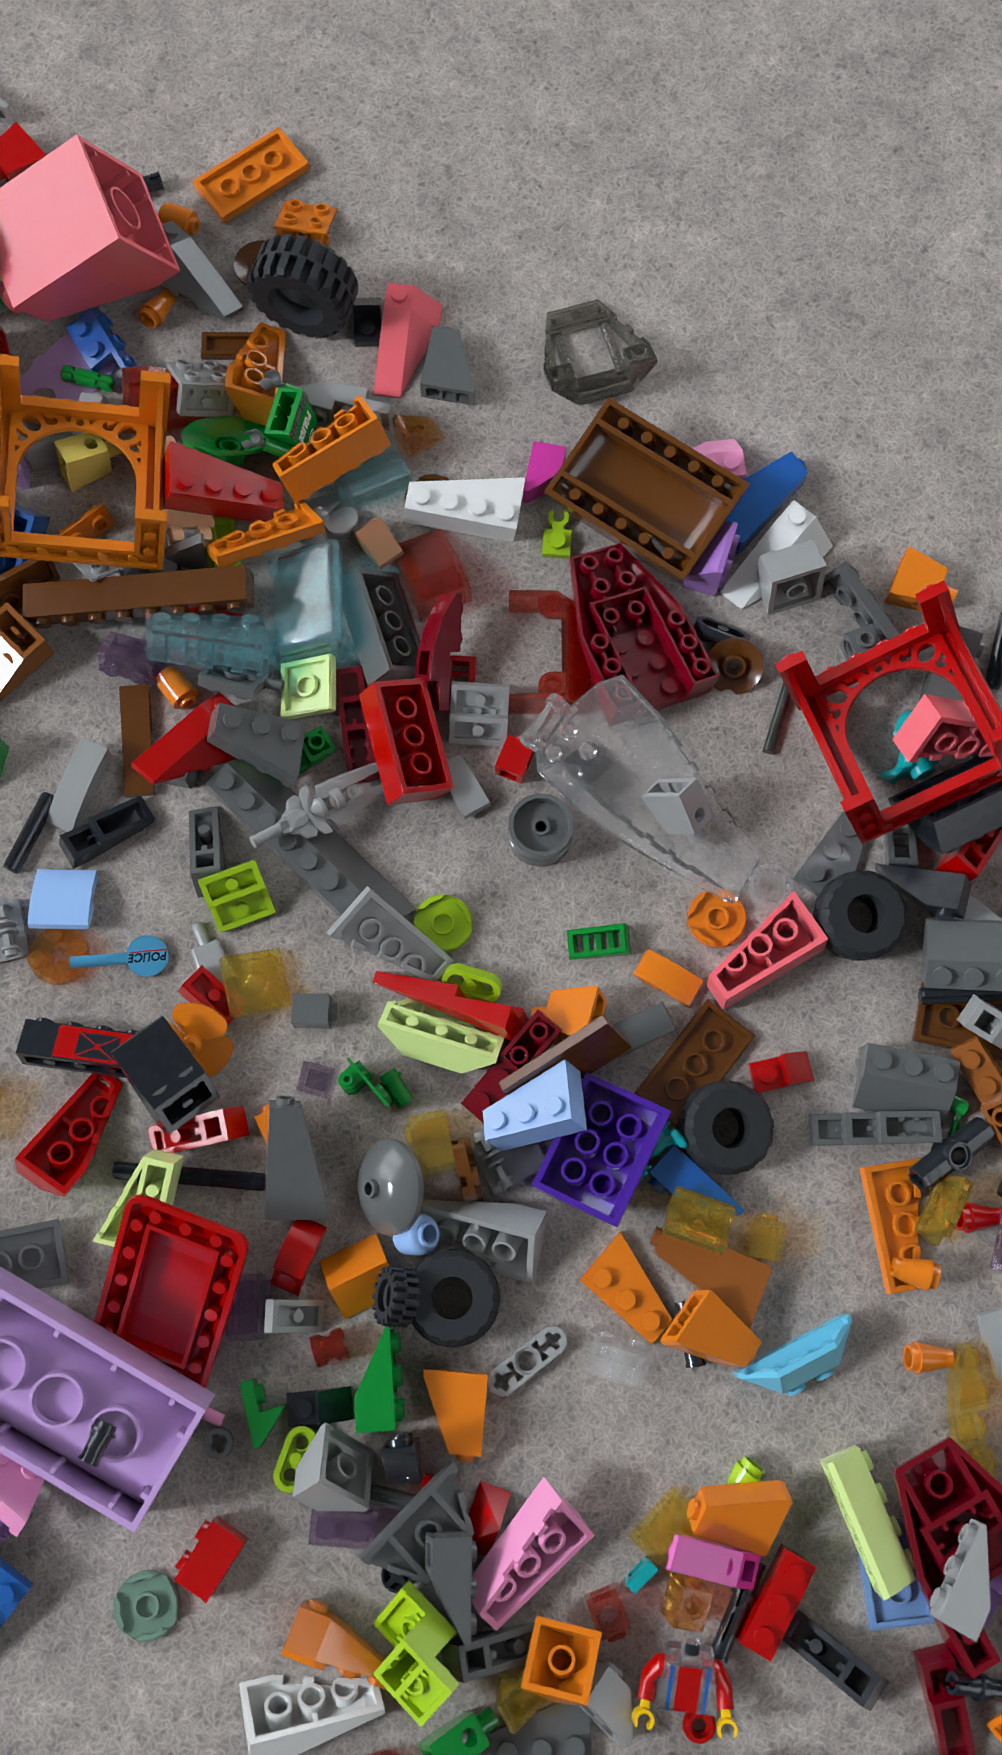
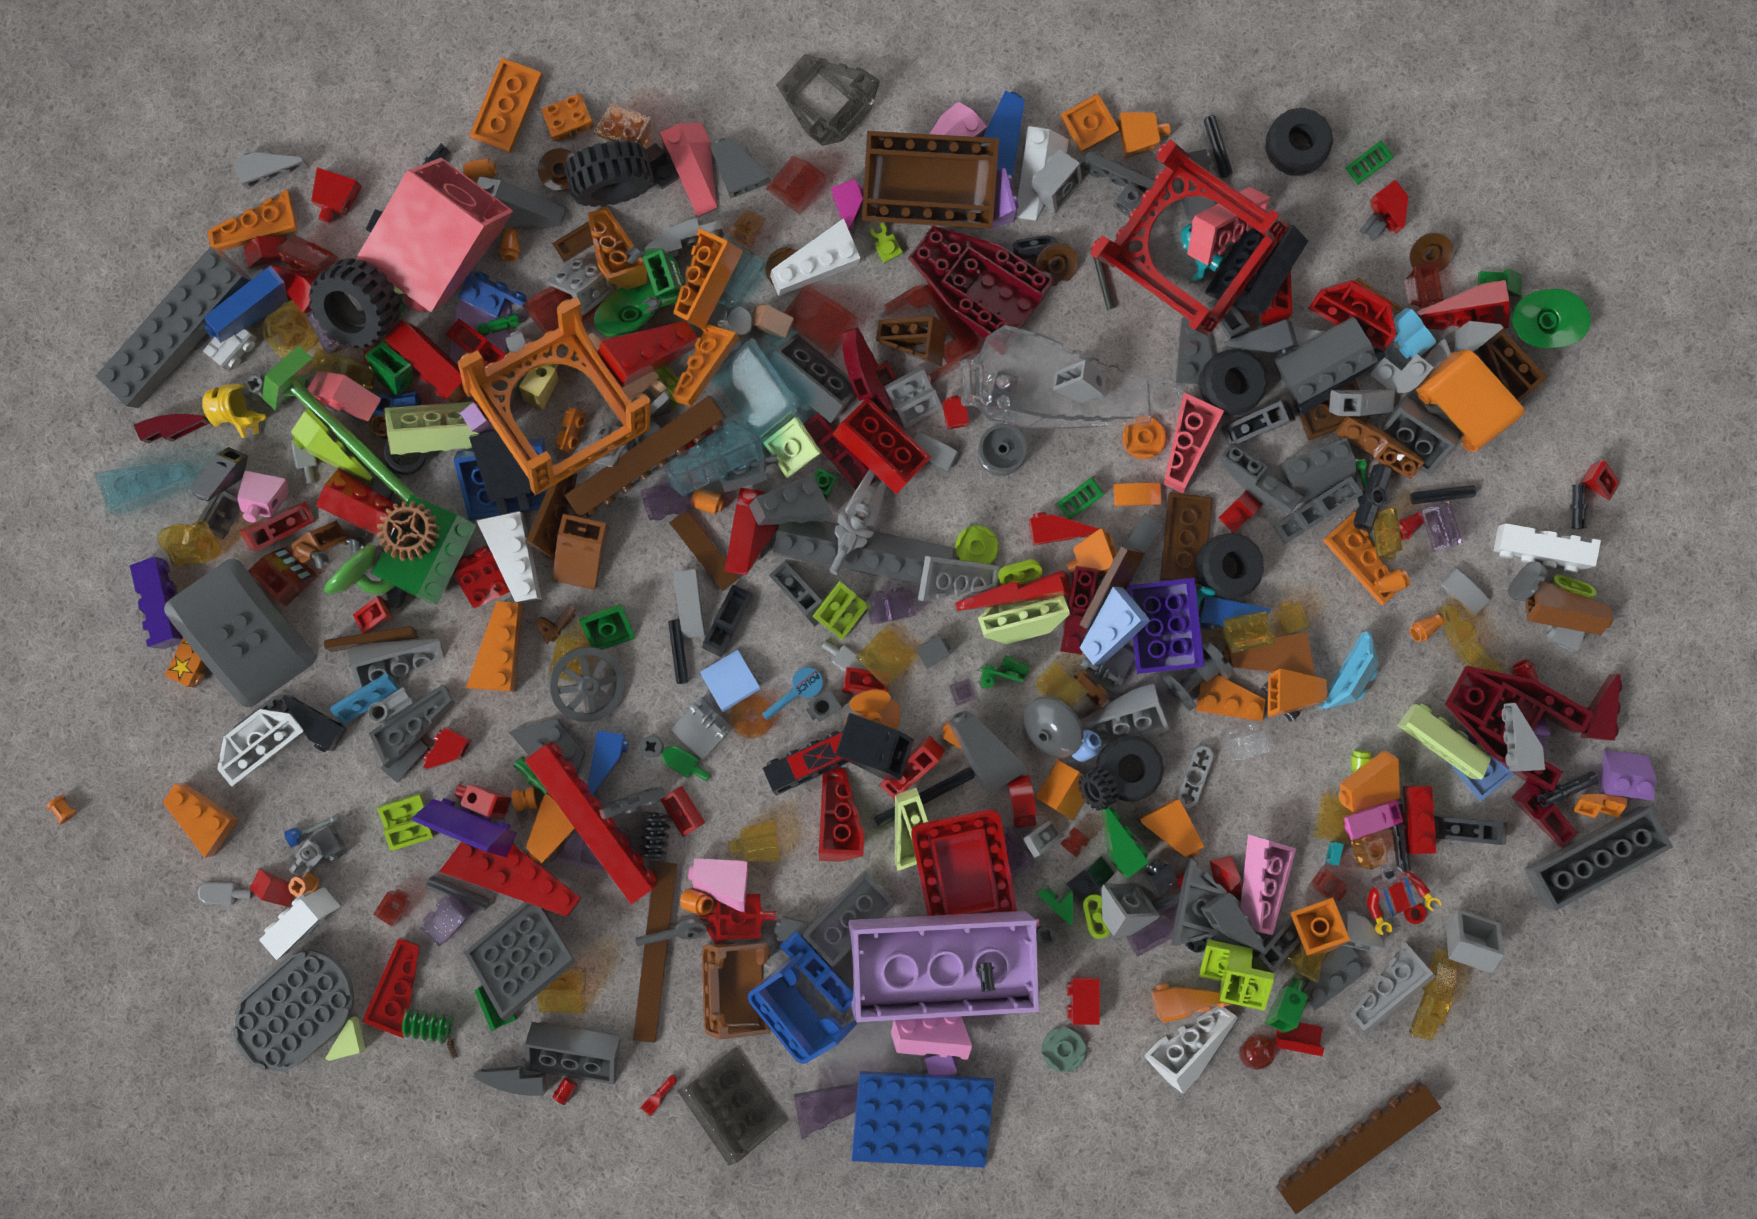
camera: 30 degrees left, 10 degrees up
none -> red slope [445,318,507,366]
none -> clear orange slope [594,103,651,147]
none -> clear red slope [766,156,826,216]
none -> dark grey brick [806,689,842,722]
none -> clear purple brick [866,587,916,625]
none -> reddish brown wedge [876,316,947,367]
none -> red slope [1028,512,1099,546]
none -> orange plate [1060,94,1119,153]
none -> dark grey piece [1162,641,1235,711]
none -> dark grey slope [1219,443,1303,514]
none -> black slope [1221,400,1296,446]

